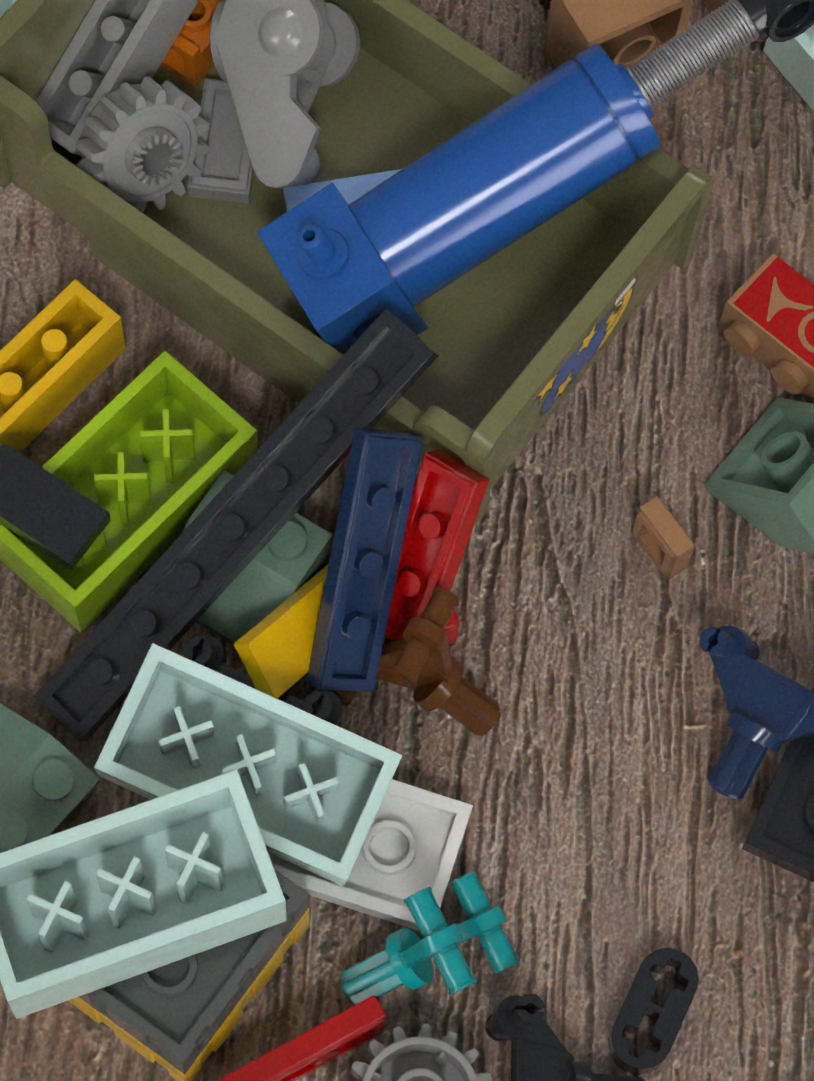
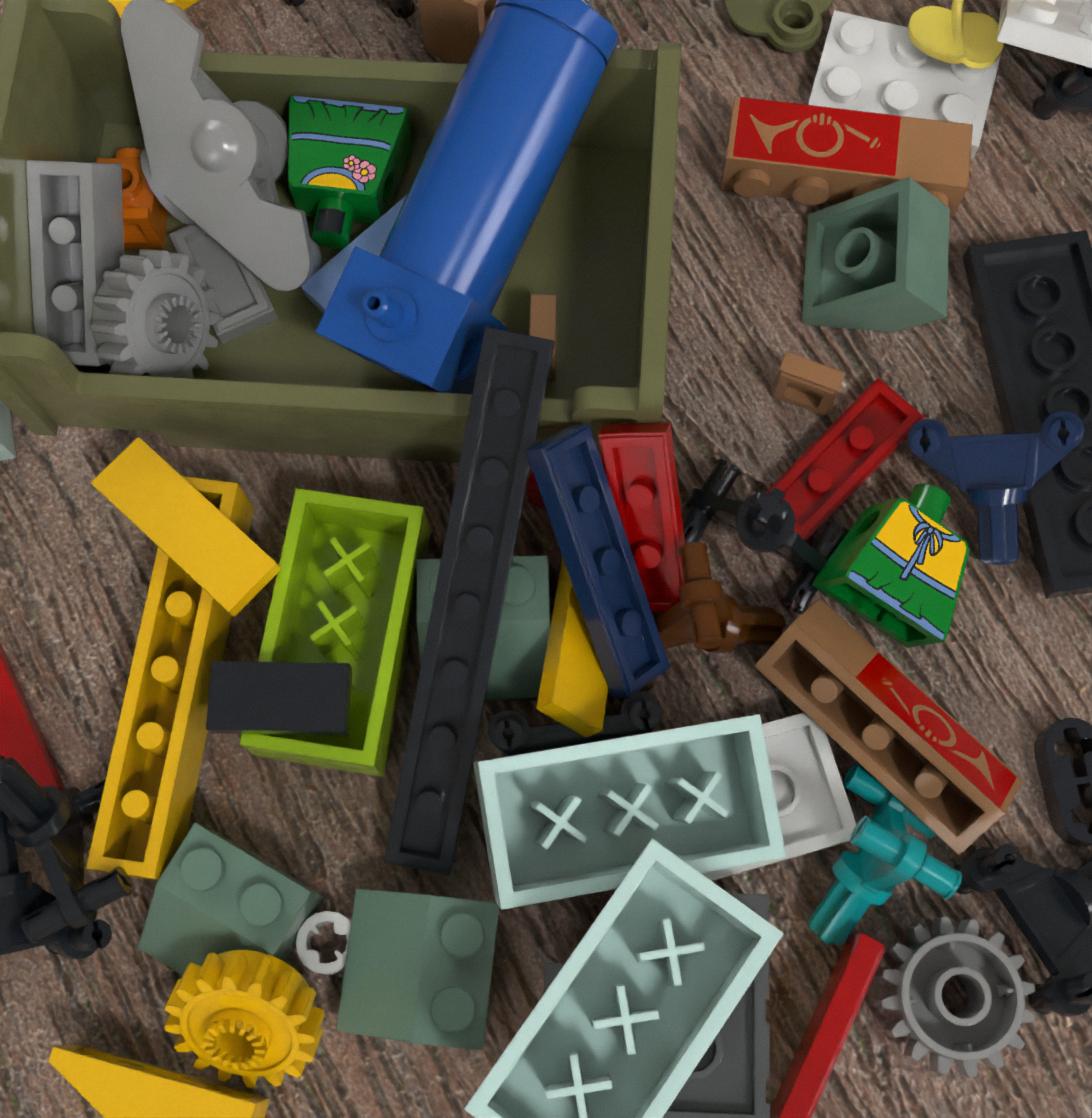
camera: 25 degrees left, 5 degrees up
none -> yellow tile [90,437,281,617]
none -> green torso [288,95,413,248]
none -> medium nougat tile [529,294,557,379]
none -> black axle [682,459,849,615]
none -> medium nougat brick [754,599,1023,855]
none -> red tile [766,378,925,542]
none -> green torso [812,483,970,648]

